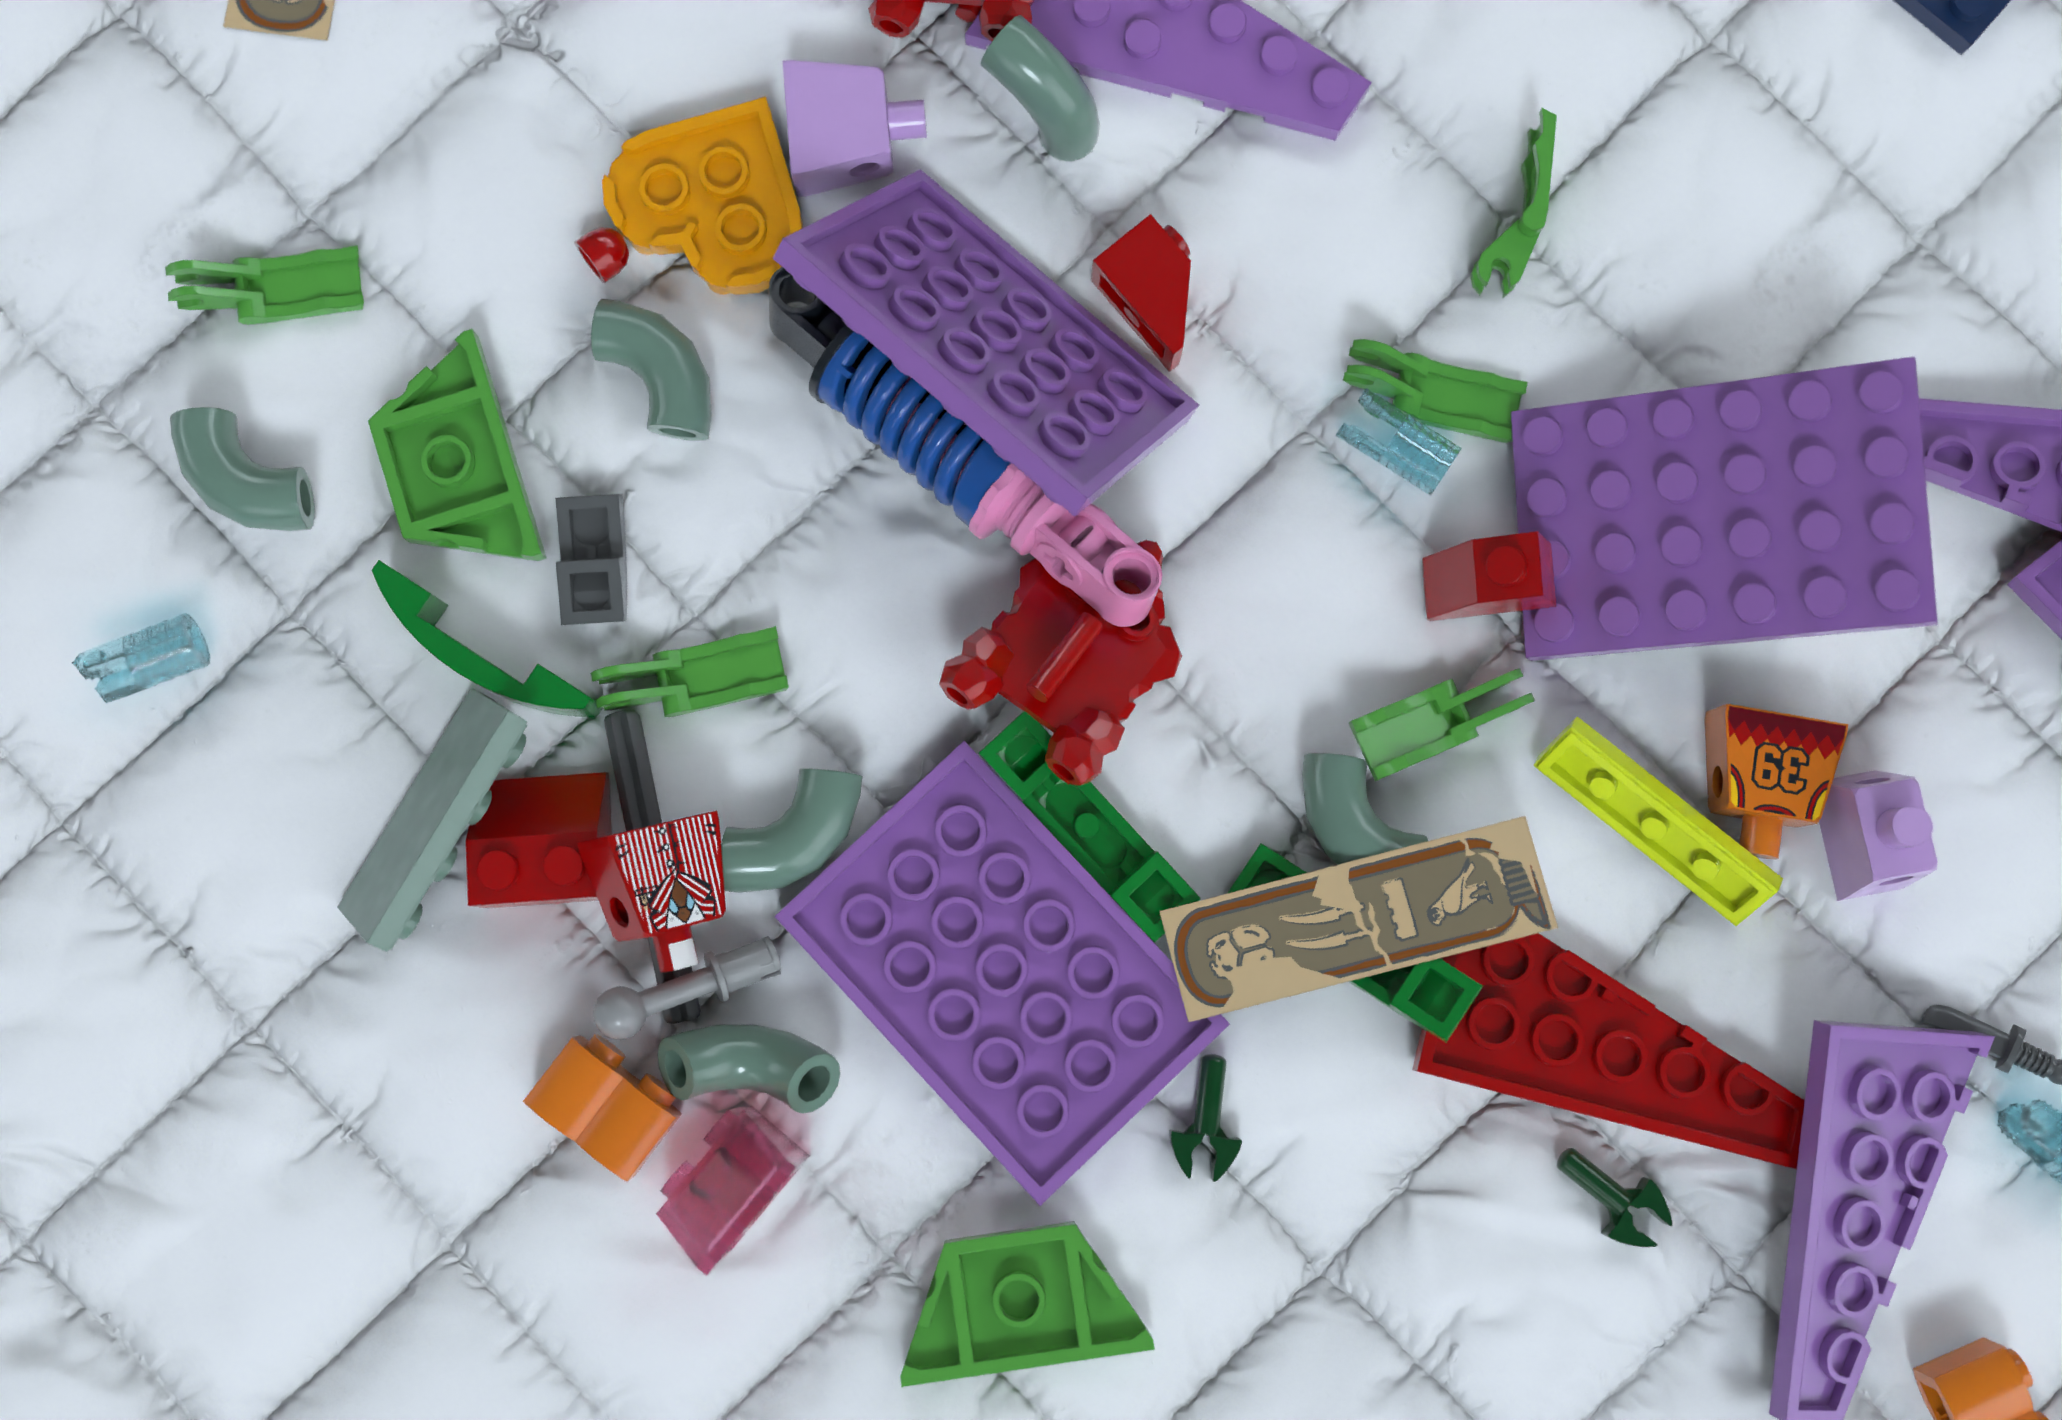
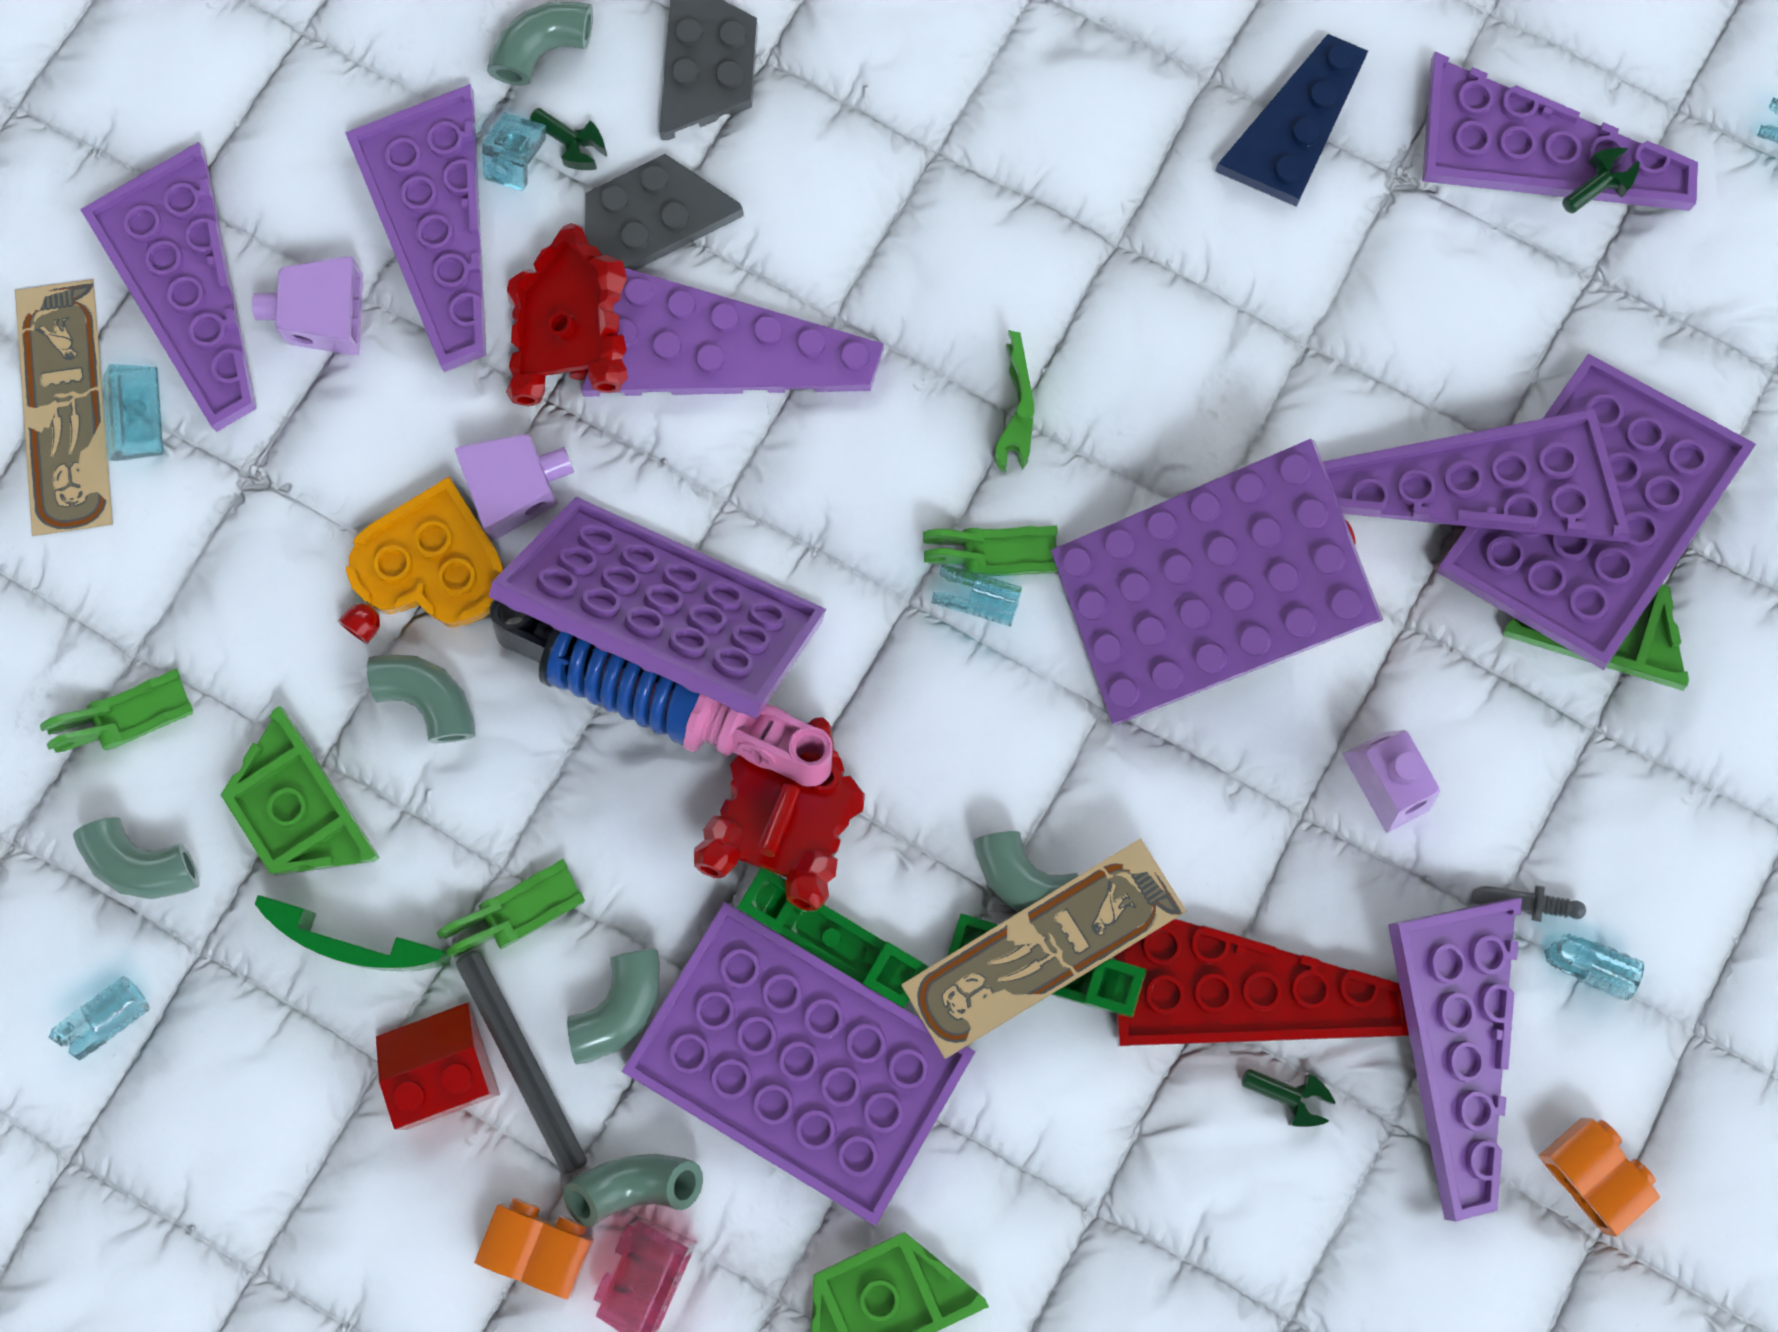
camera: 15 degrees left, 5 degrees down
sand green tile [337,688,528,952] -> none
dark grey slope [555,494,627,625] -> none
red torso [577,811,726,973] -> none
light grey pin [593,936,781,1040] -> none
sand green cylinder [980,15,1100,162] -> none
red slope [1091,214,1191,372] -> none
dark green bar [1169,1054,1242,1182] -> none
bright green arm [1348,668,1535,781] -> none
red slope [1422,531,1556,621] -> none
neon yellow tile [1533,716,1783,926] -> none
torso [1705,704,1848,860] -> none

